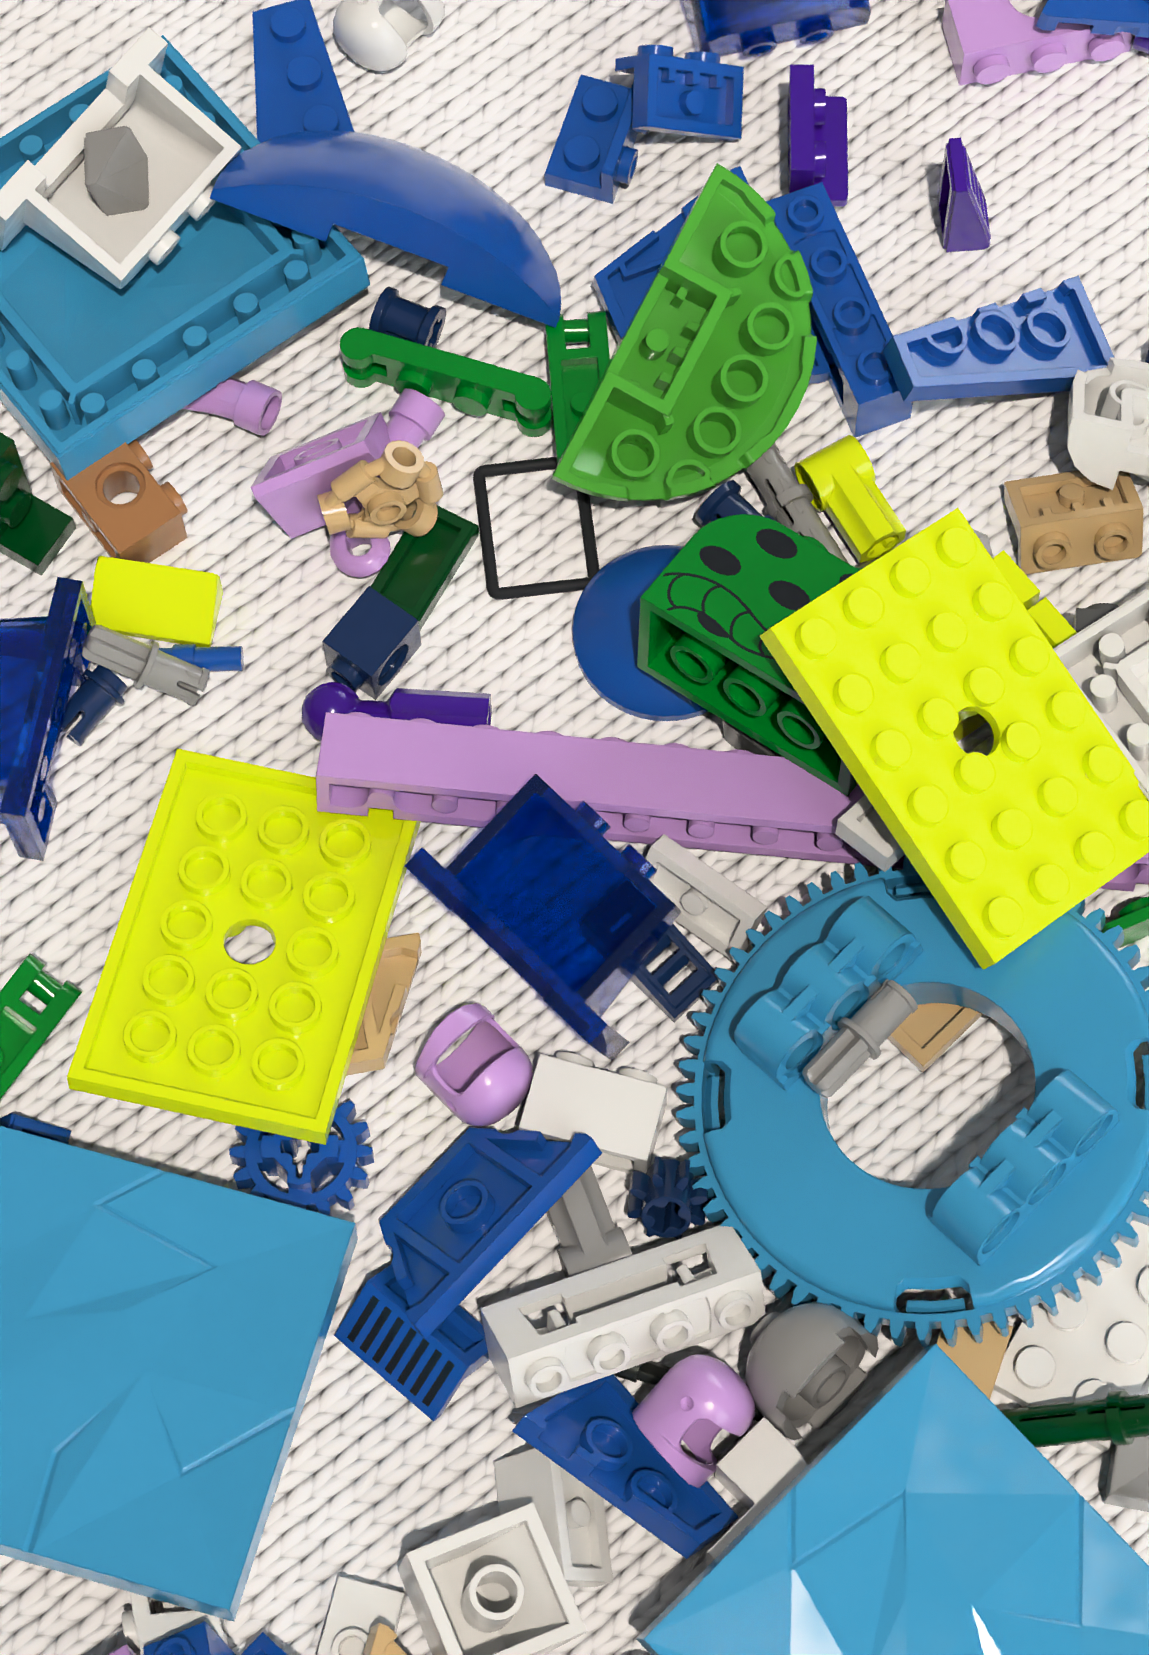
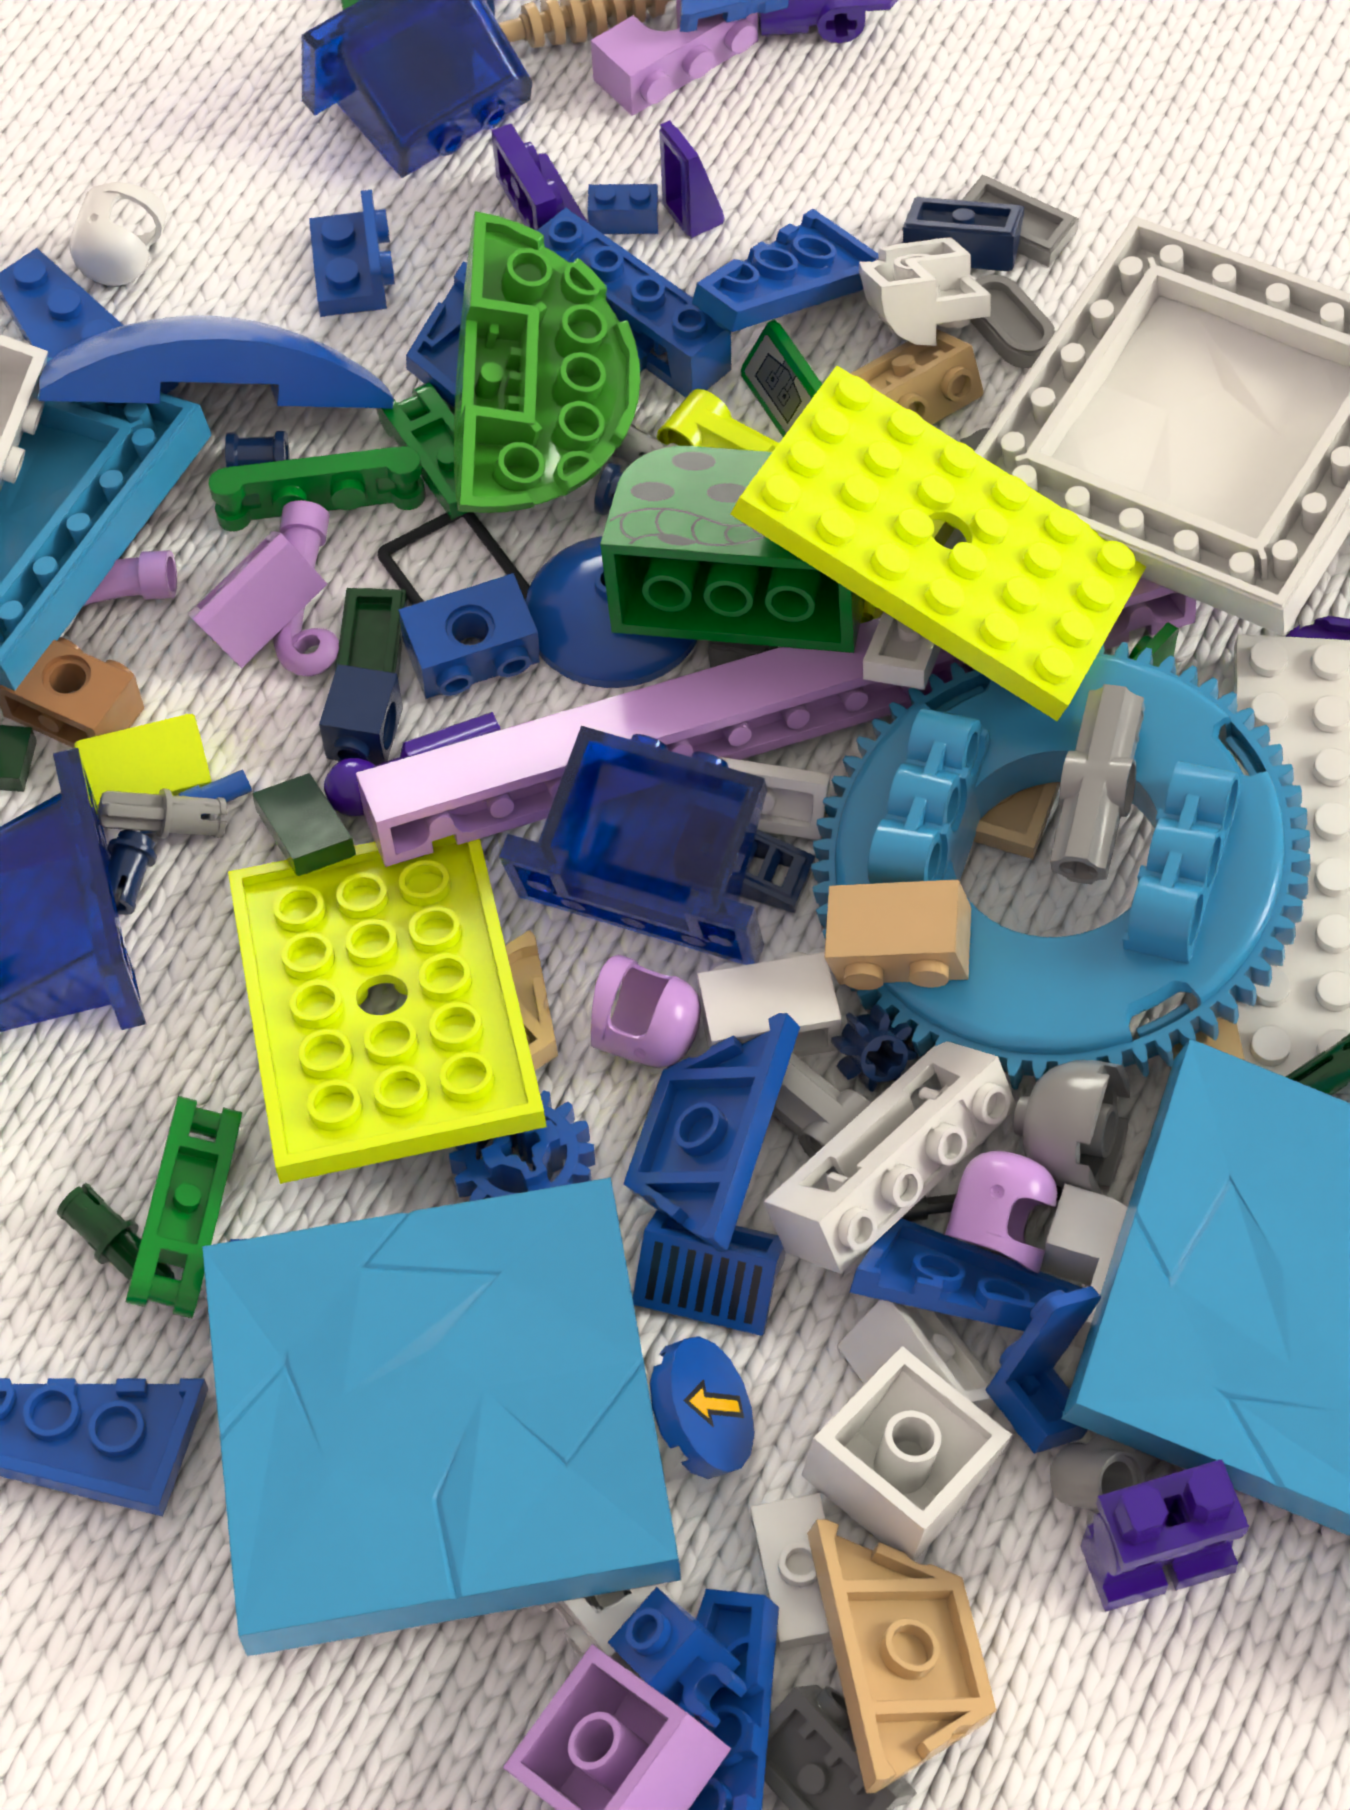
camera: 25 degrees left, 10 degrees down
tan piece [317,440,443,539] -> none
blue bracket [615,45,744,141] -> none
light grey axle [802,979,918,1098] -> none
none -> tile [252,773,356,876]
none -> blue brick [398,573,540,699]
none -> blue piece [587,184,659,234]
none -> blue tile [650,1336,755,1479]
none -> slope [741,320,822,437]
none -> tan brick [824,879,972,990]
none -> blue bracket [985,1286,1101,1454]
none -> light grey piece [1050,684,1145,885]

